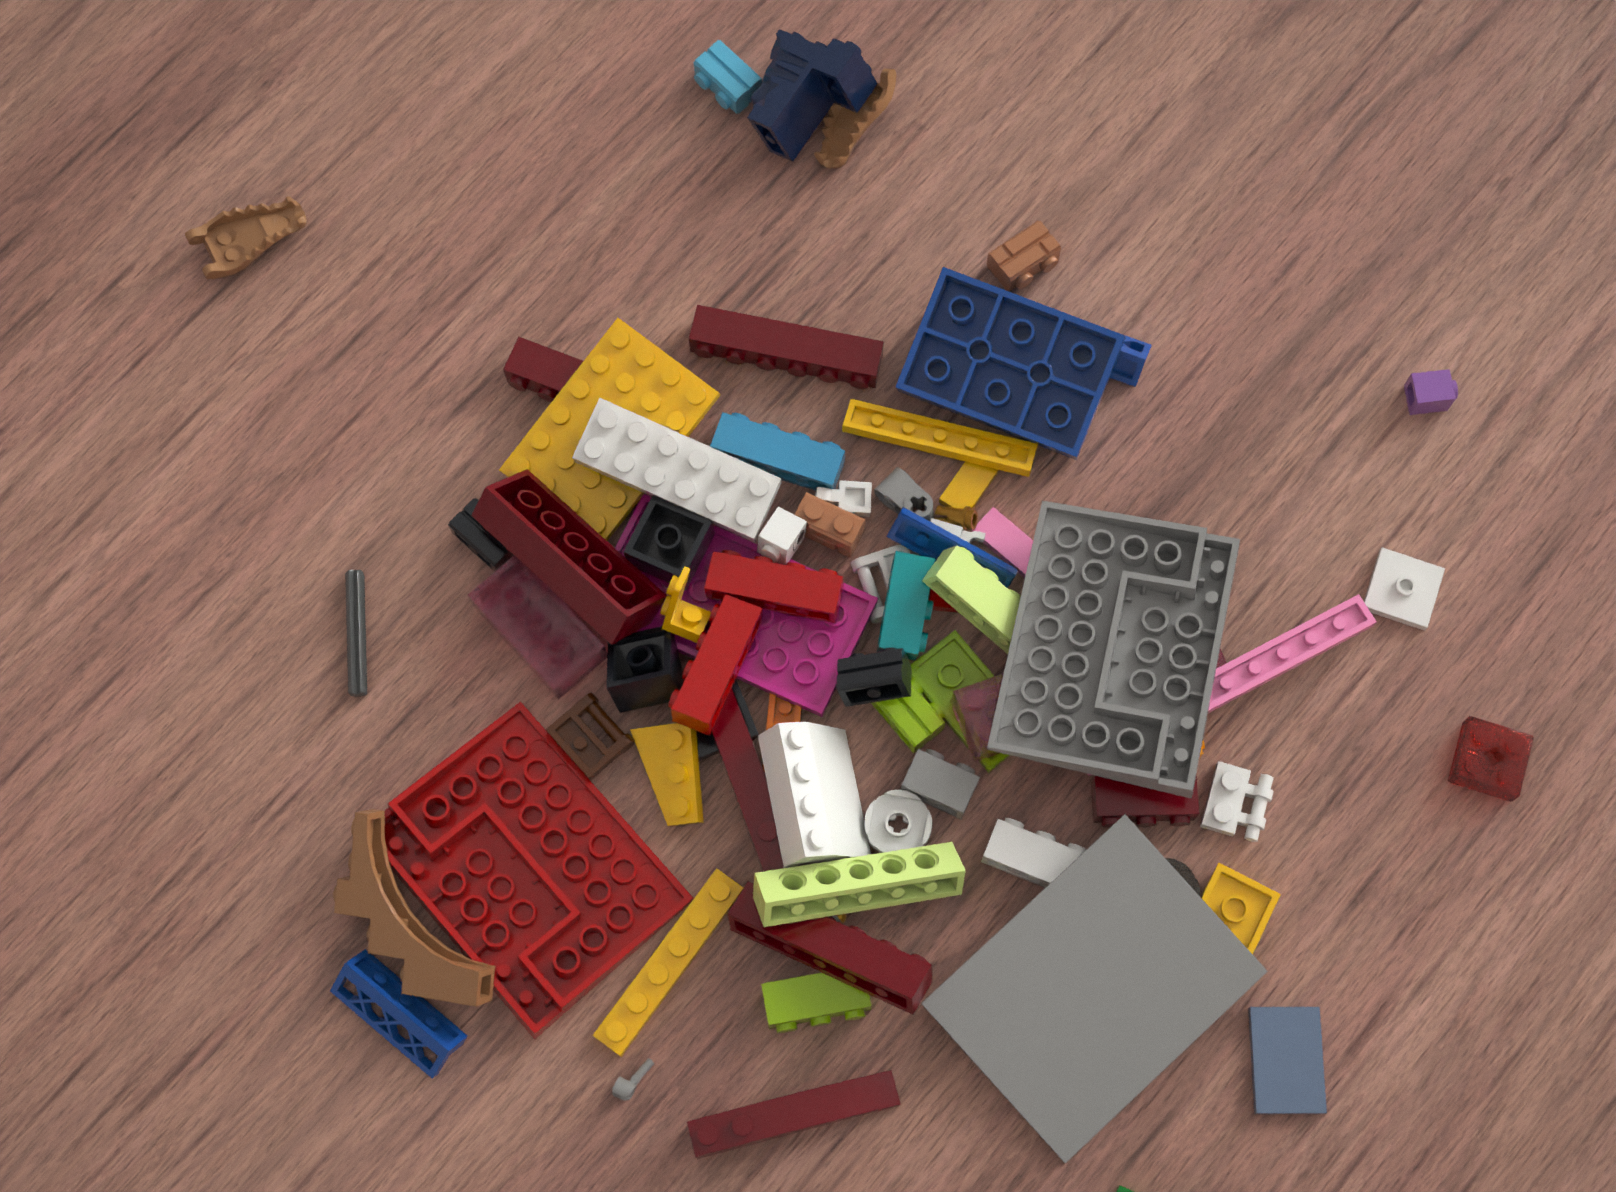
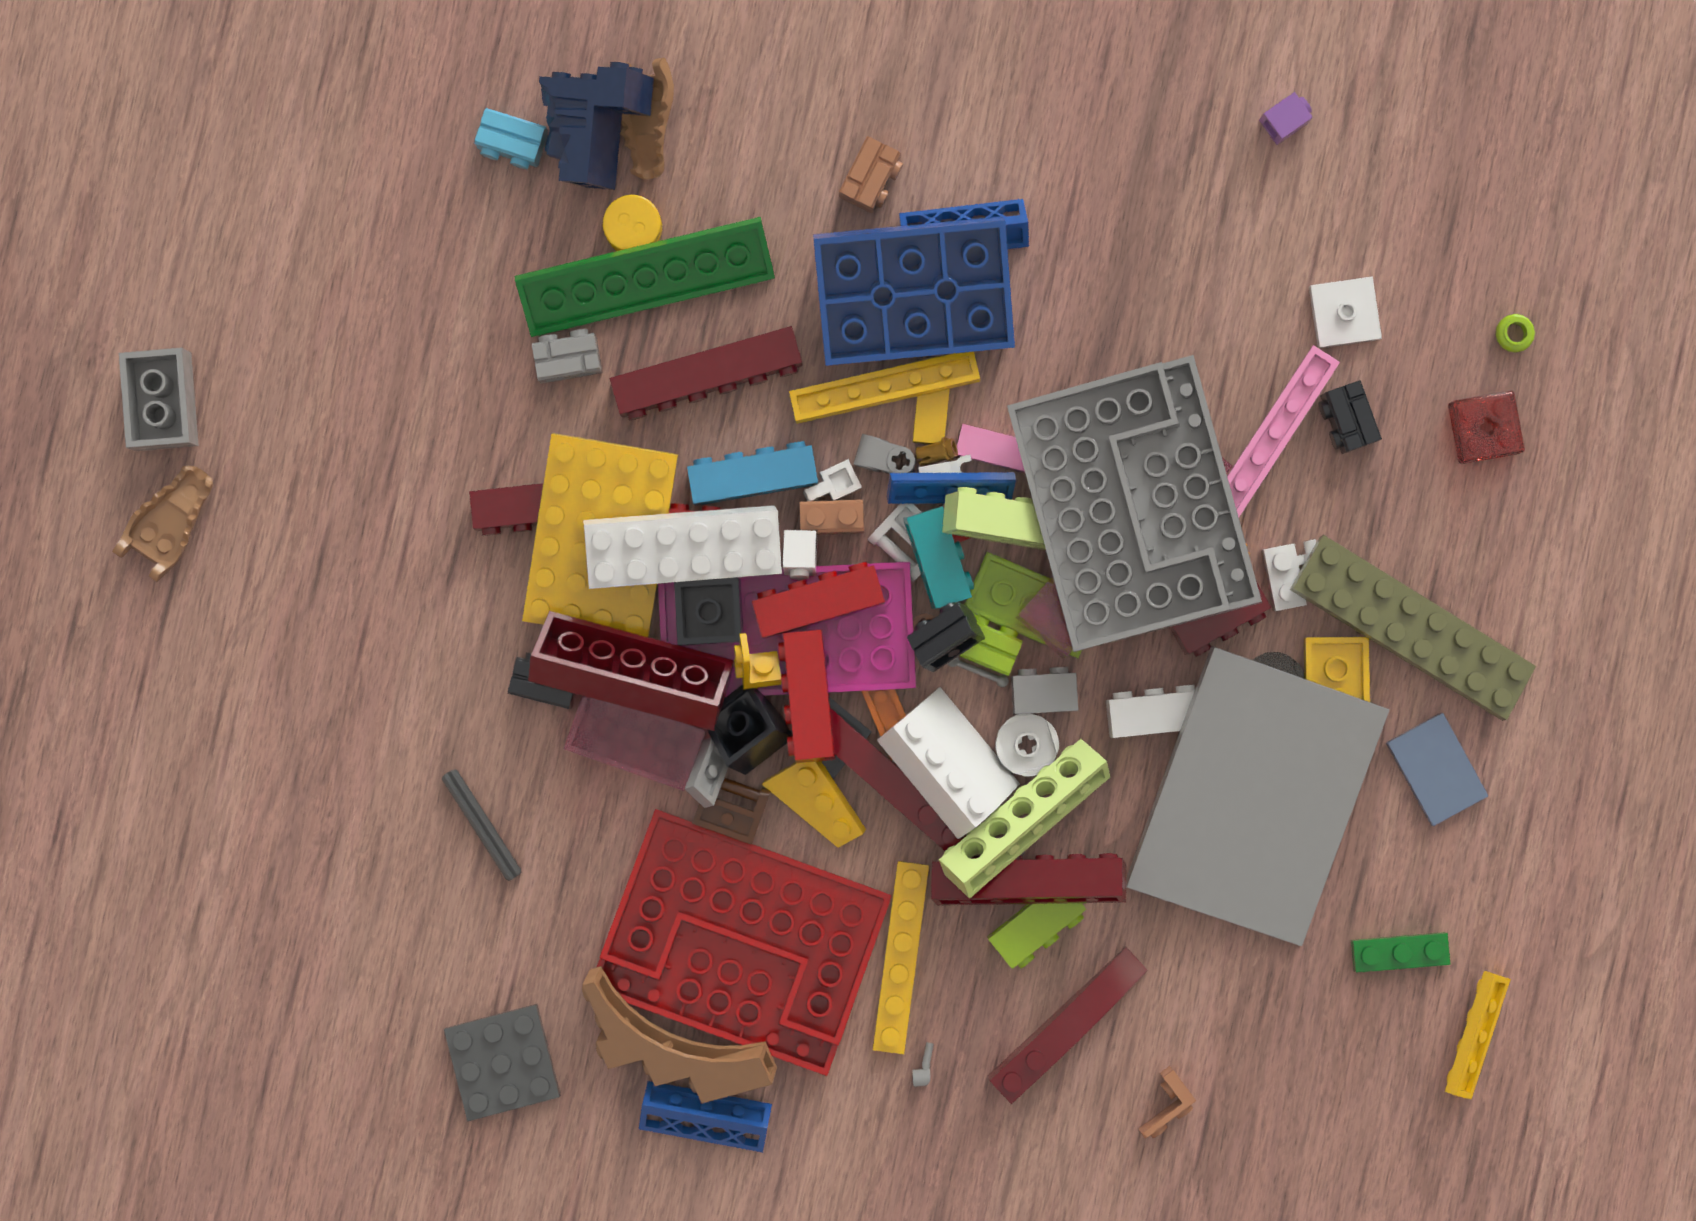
camera: 30 degrees left, 15 degrees up
none -> light grey brick [119,348,199,451]
none -> dark grey plate [444,1004,561,1122]
none -> green plate [514,217,775,337]
none -> light grey brick [532,329,603,384]
none -> yellow head [603,195,662,251]
none -> light grey plate [685,738,728,808]
none -> light grey hinge [947,657,1009,687]
none -> olive plate [1290,535,1536,721]
none -> black brick [1318,380,1382,454]
none -> lime piece [1495,314,1535,353]

